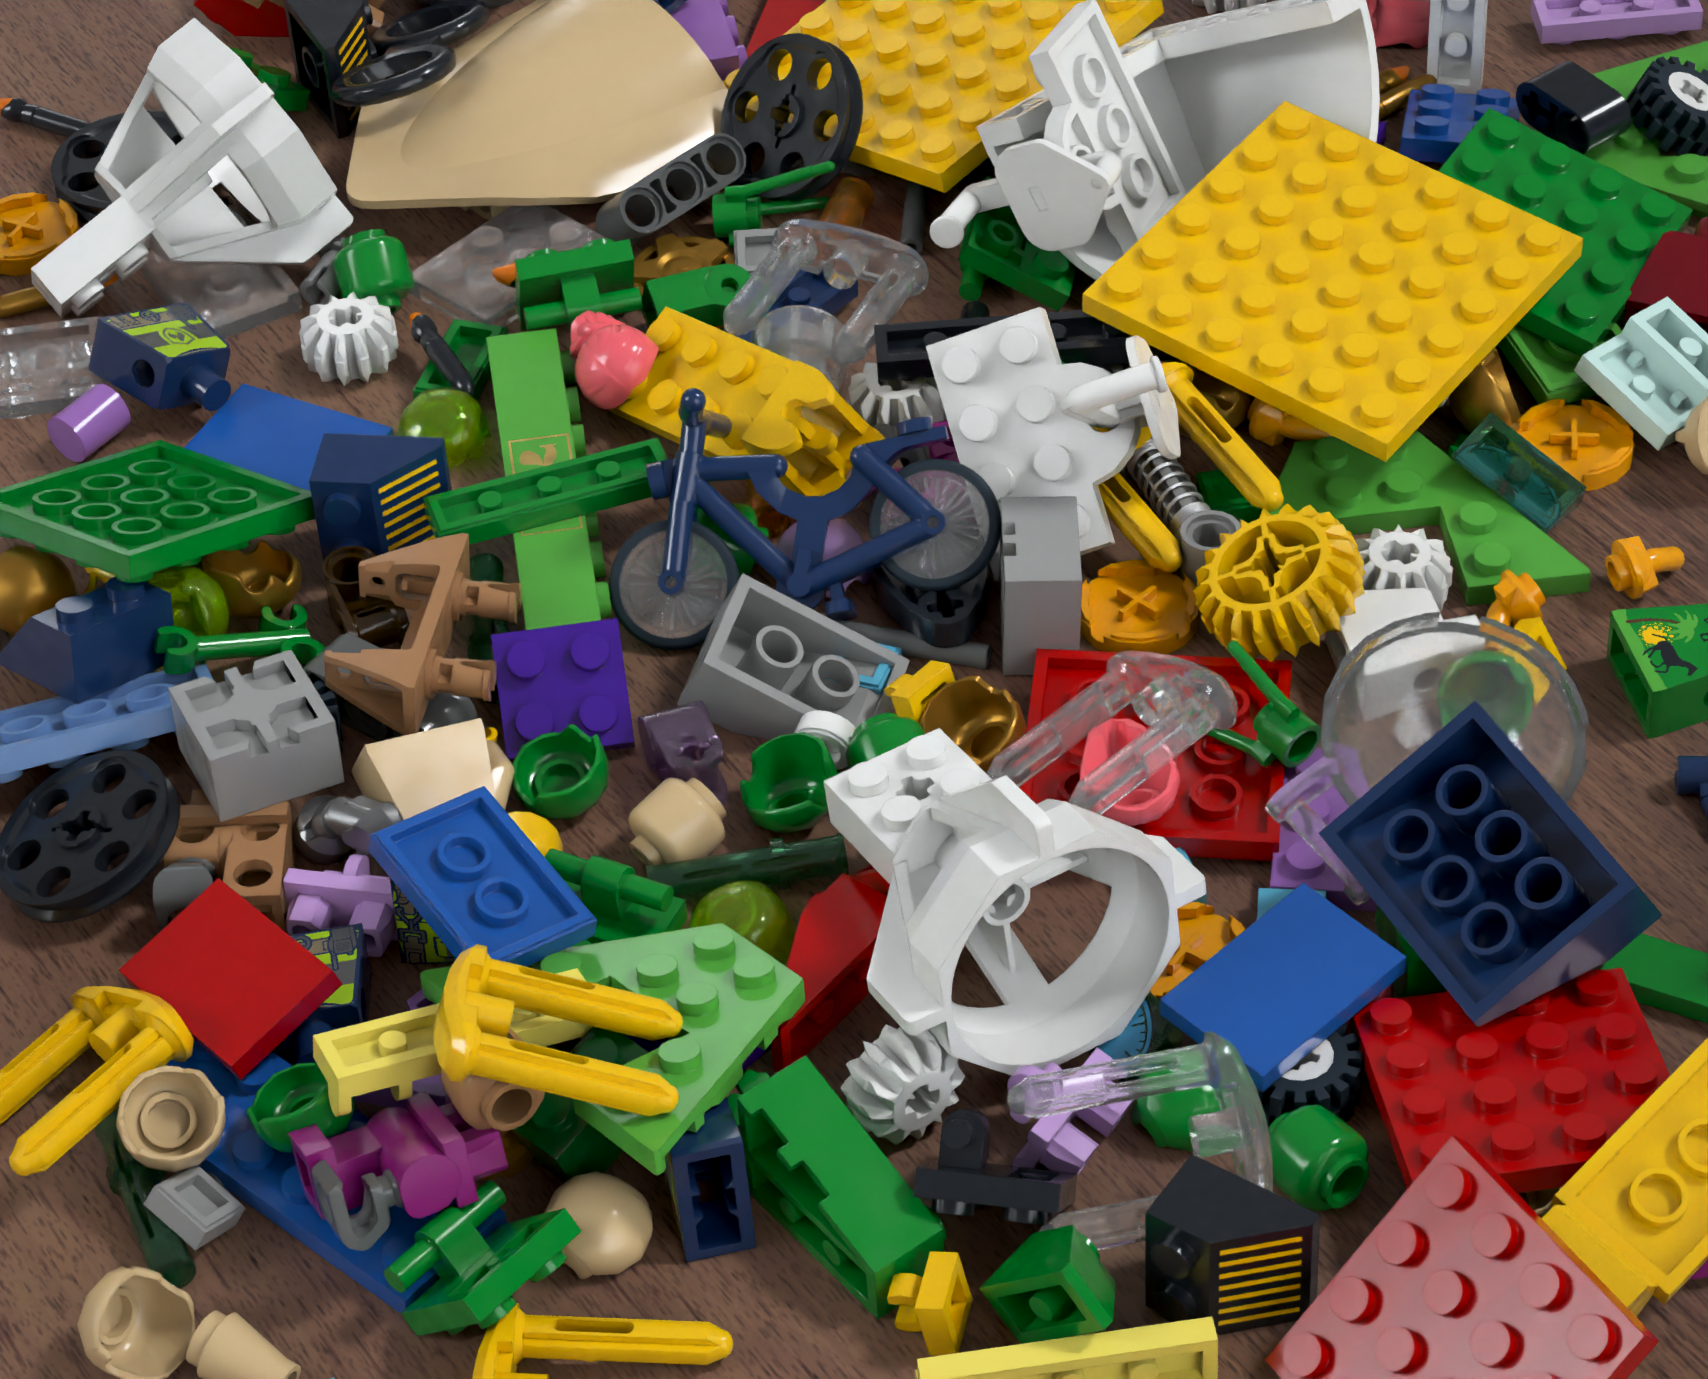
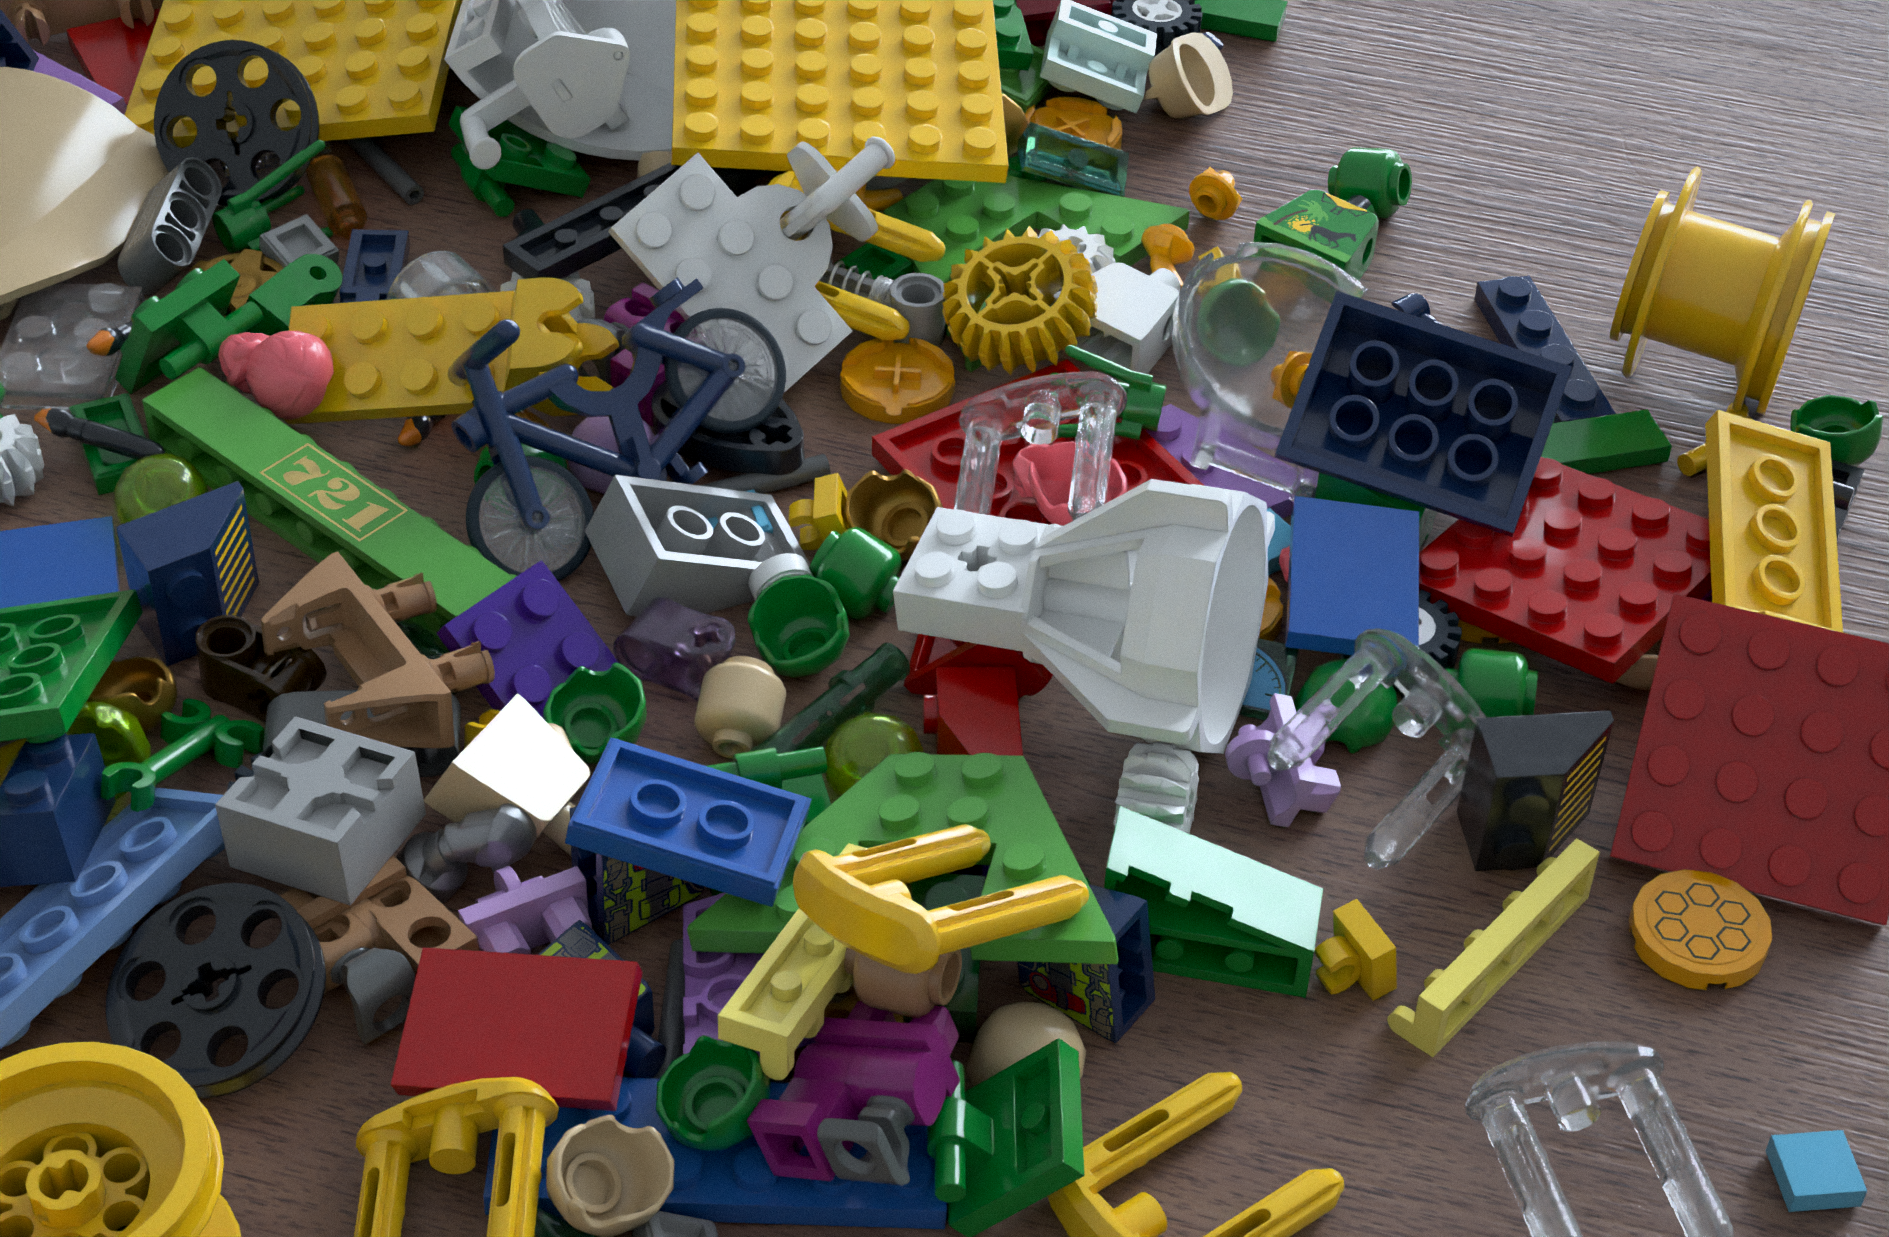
camera: 45 degrees left, 0 degrees up
green tile [423,438,668,545] -> none
clear piece [723,219,929,365] -> none
black plate [913,1108,1078,1224] -> none
green slope [979,1224,1116,1344] -> none
light grey piece [999,496,1082,675] -> none

